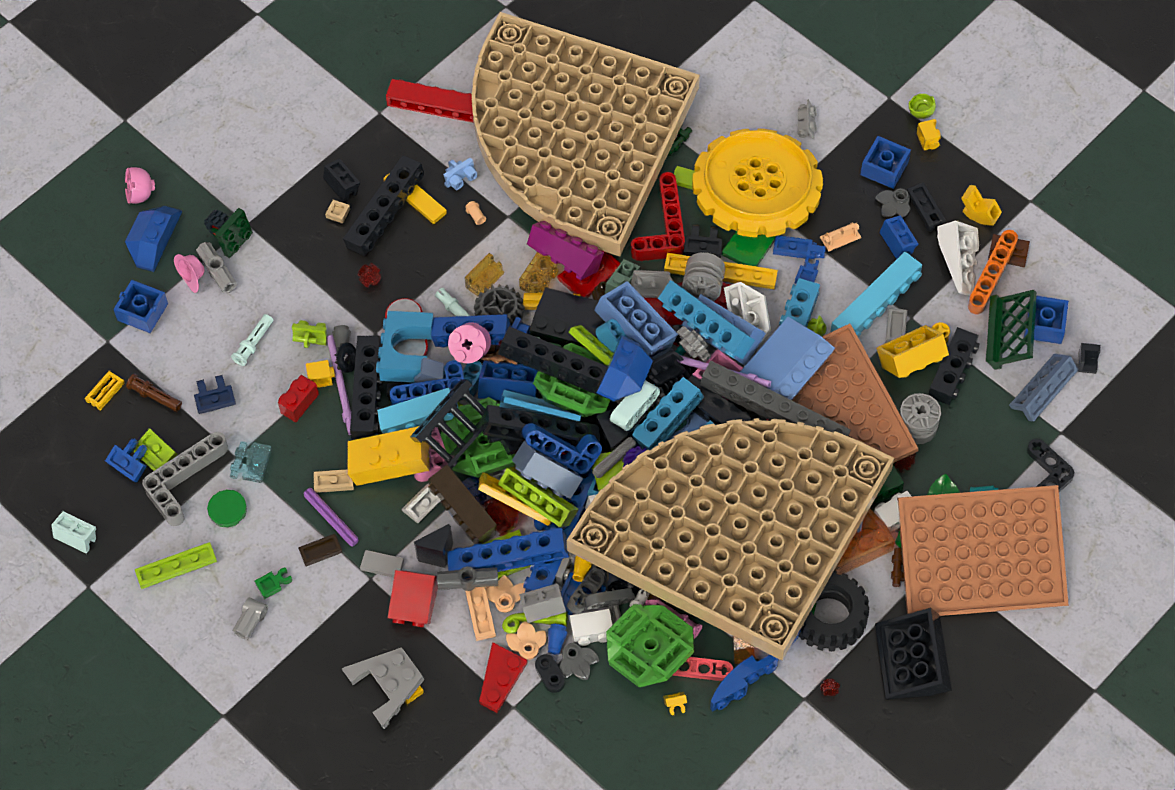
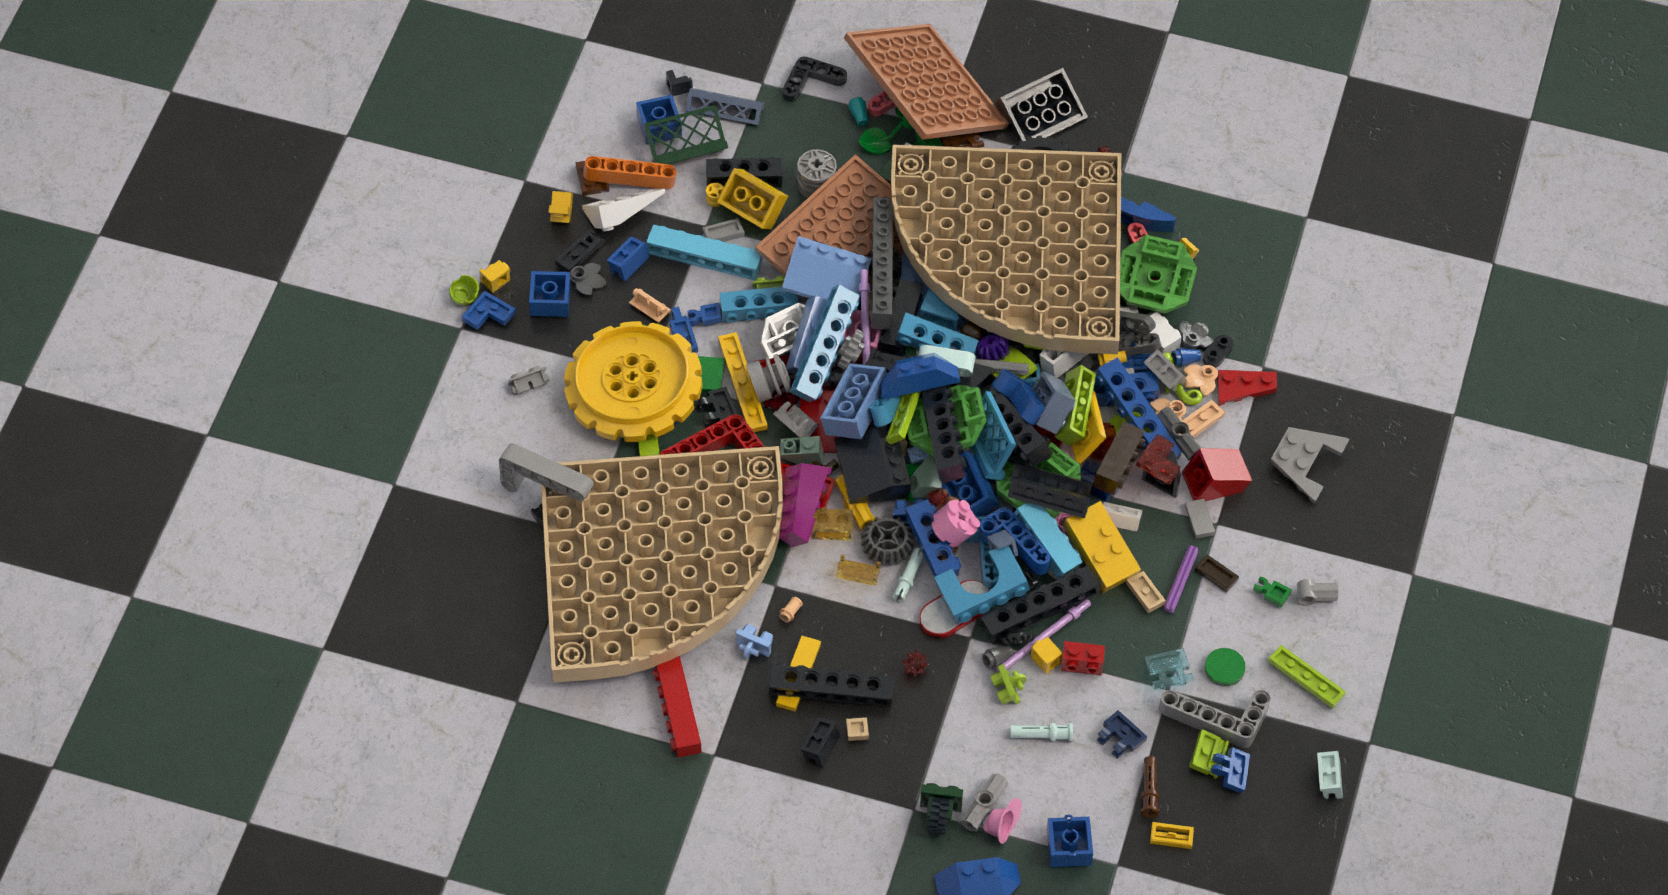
camera: 120 degrees left, 5 degrees down
none -> blue plate [462,291,516,330]
none -> light grey beam [499,443,594,501]
none -> clear red plate [1136,434,1181,485]

